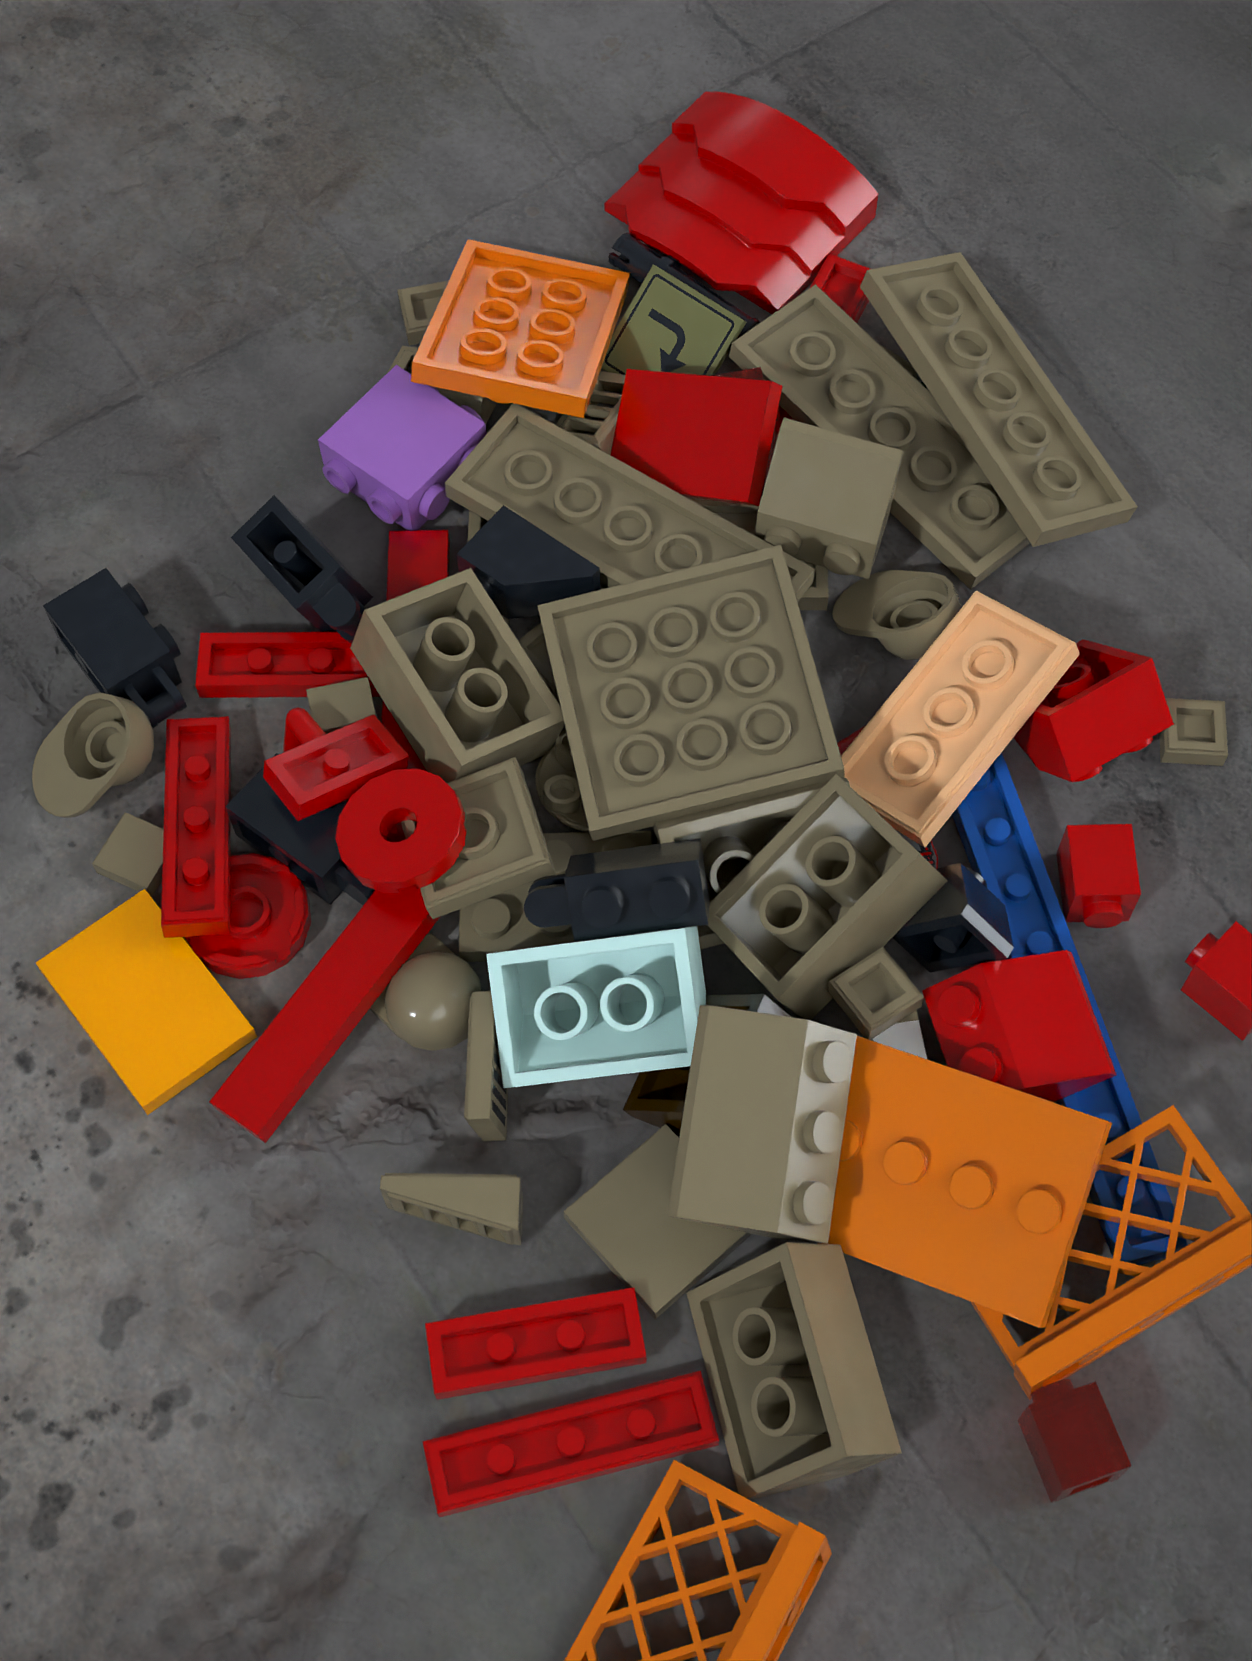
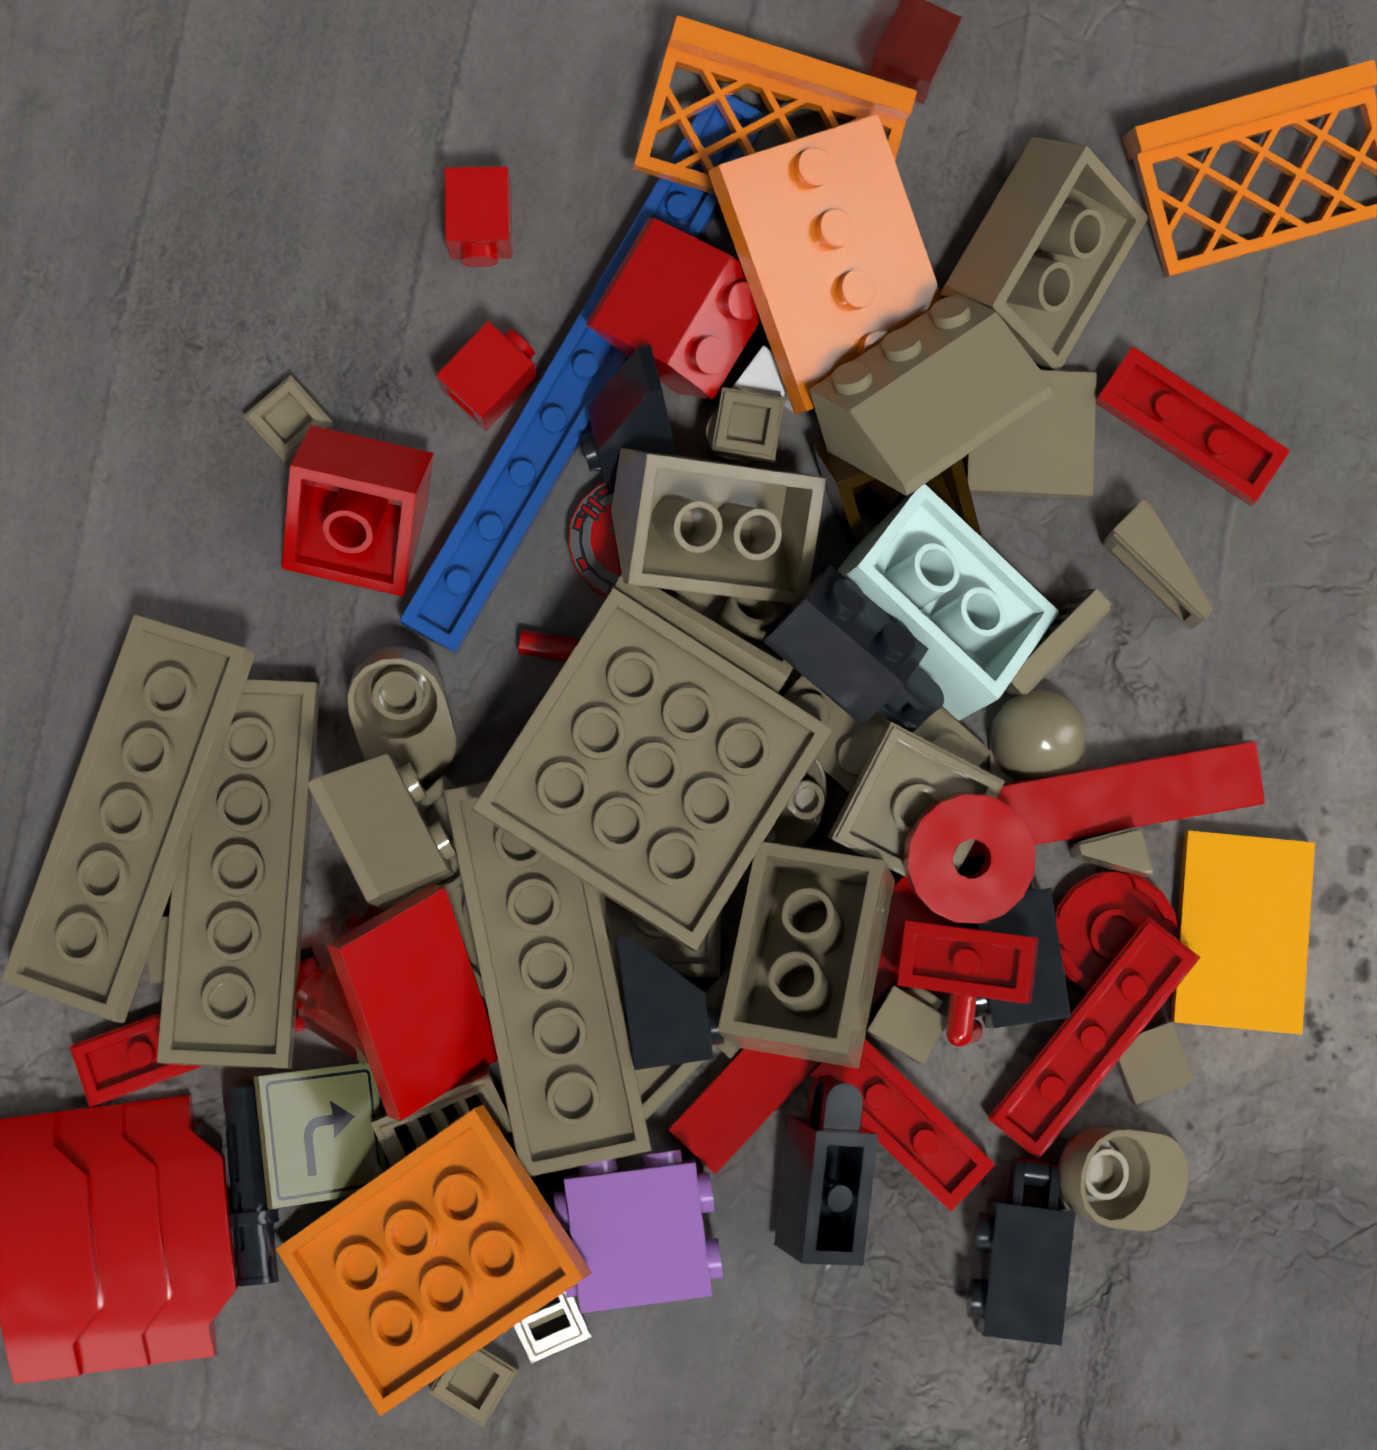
camera: 140 degrees left, 20 degrees up
red tile [422,1370,719,1518] -> none
light nougat tile [841,591,1080,847] -> none
none -> dark tan slope [1069,827,1153,878]

